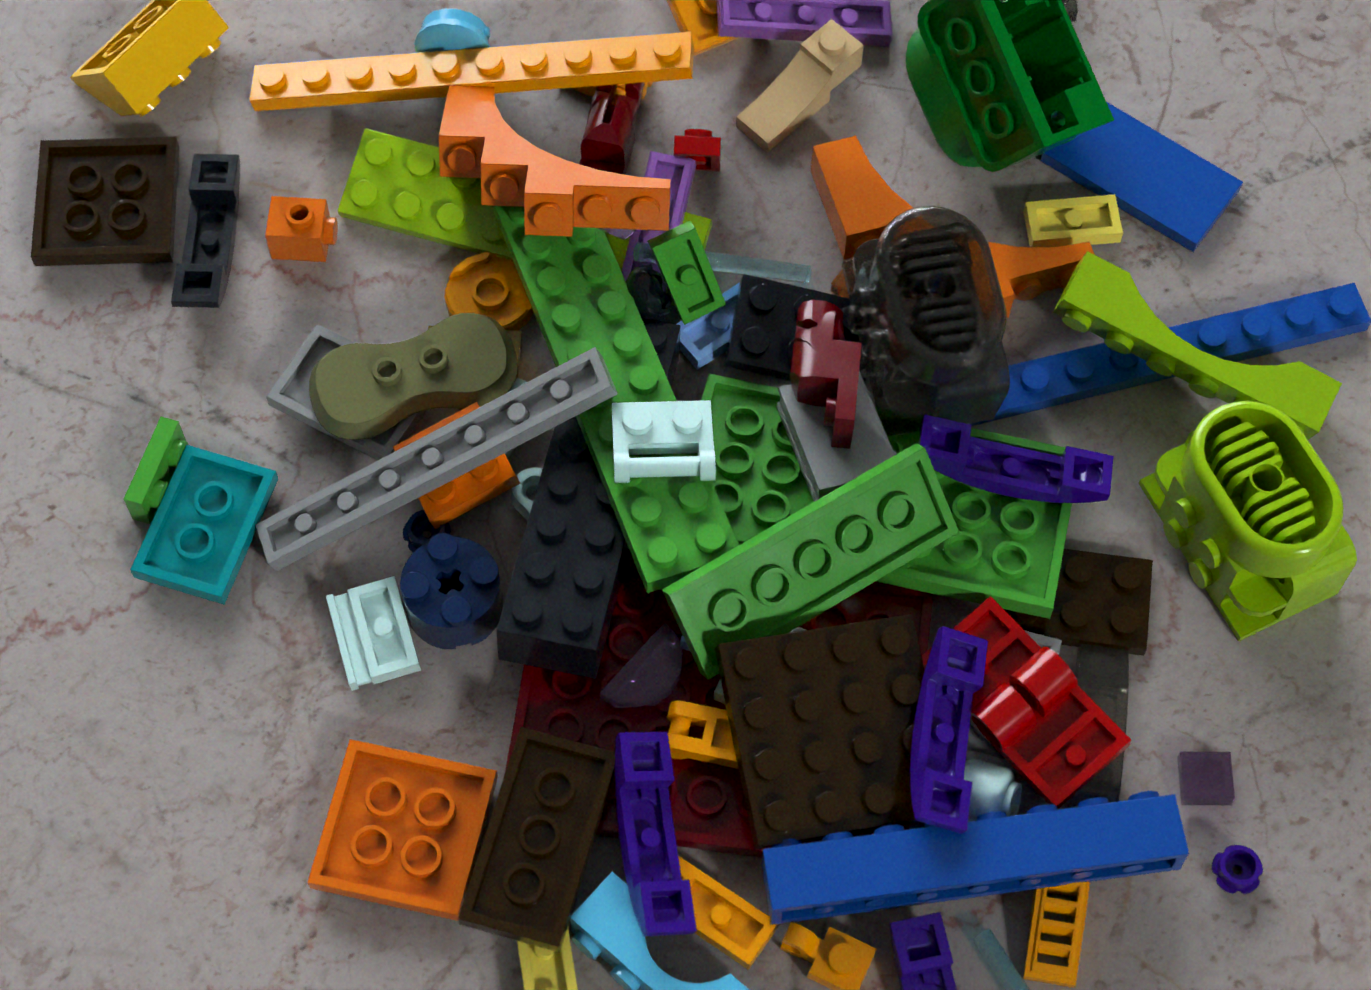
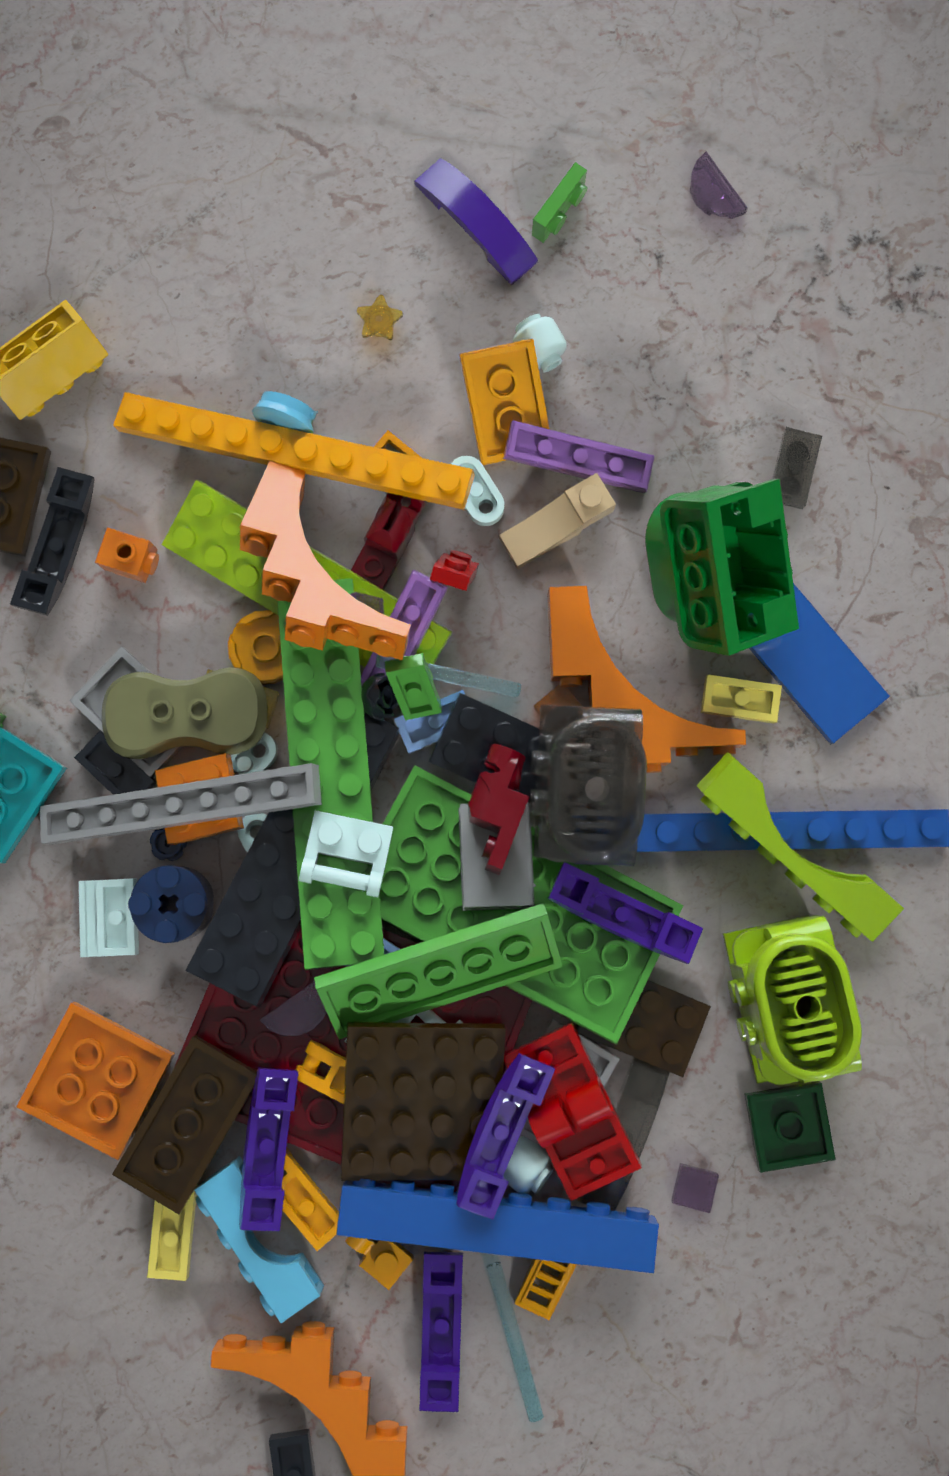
camera: 15 degrees right, 20 degrees up
dark purple plate [1212,845,1263,894] -> none
none -> black plate [74,730,157,795]
none -> light aqua plate [451,456,504,526]
none -> dark green tile [744,1081,836,1173]

